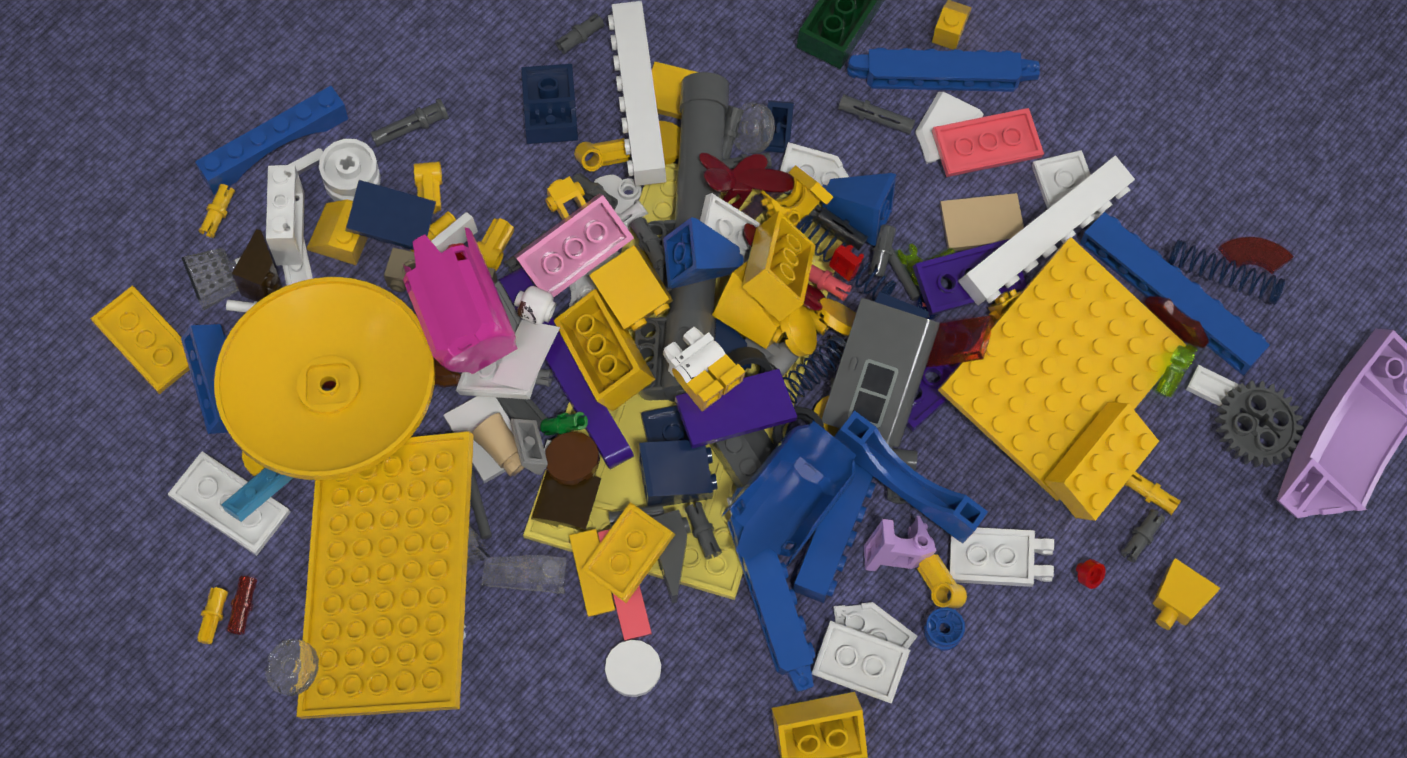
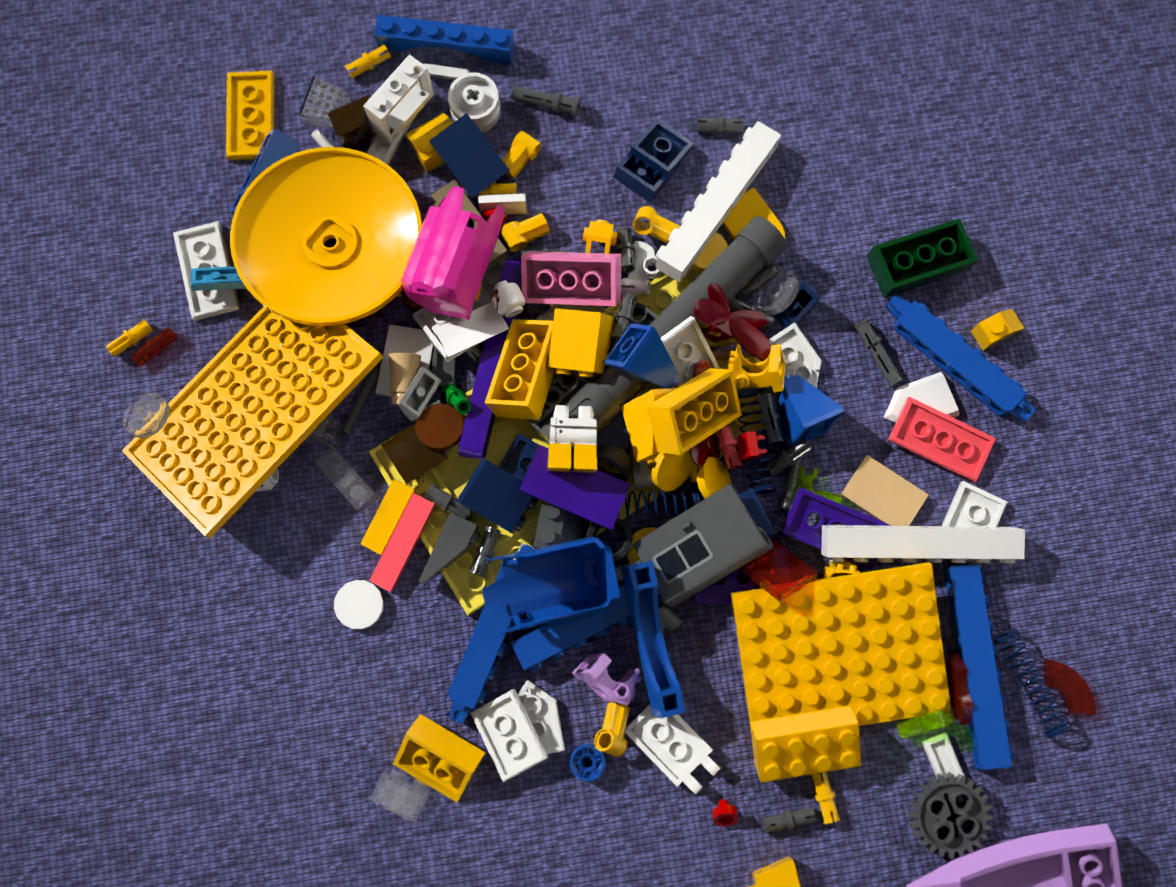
camera: 45 degrees right, 10 degrees up
yellow tile [581,502,676,603] -> none

